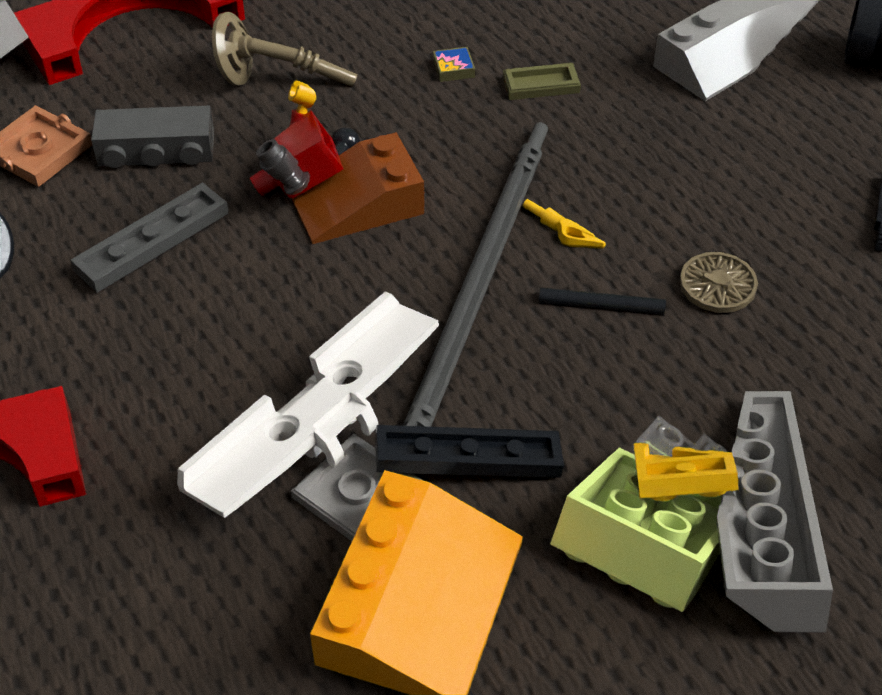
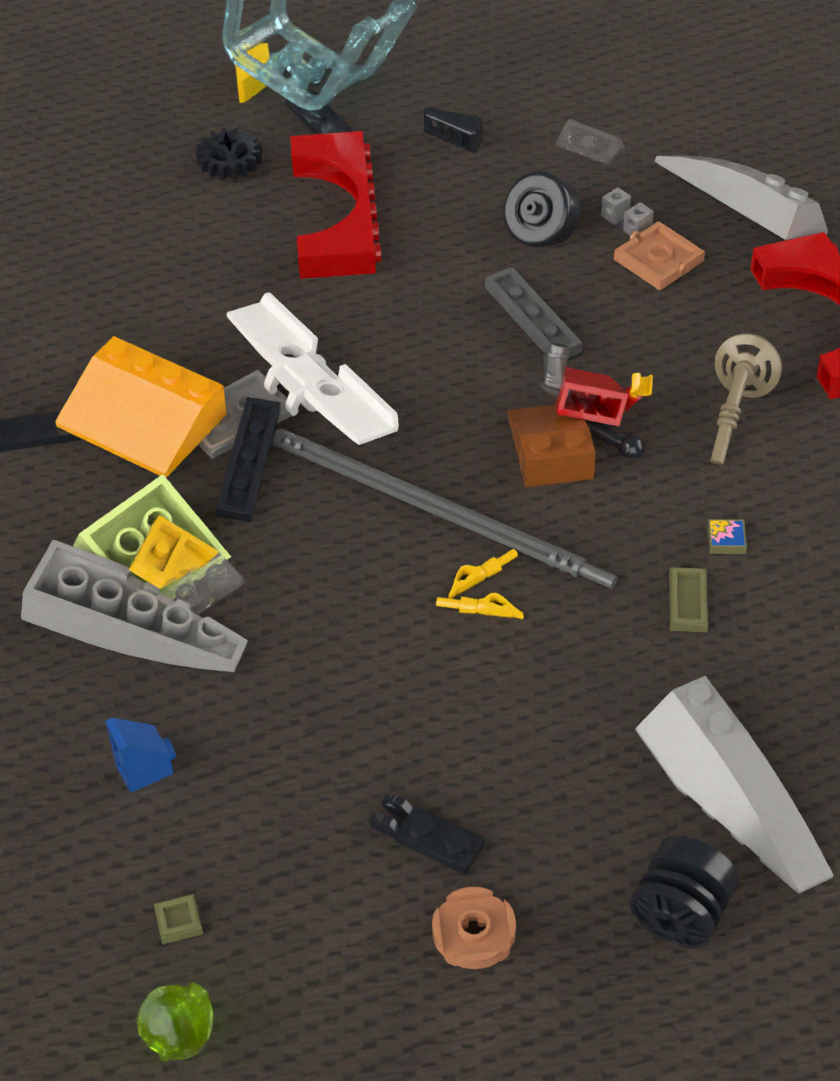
camera: 105 degrees right, 0 degrees up
dark grey brick [91,105,214,168] -> none
black bar [539,287,666,316] -> none
dark tan wheel [679,252,758,313] -> none
none -> yellow hand [436,593,524,619]

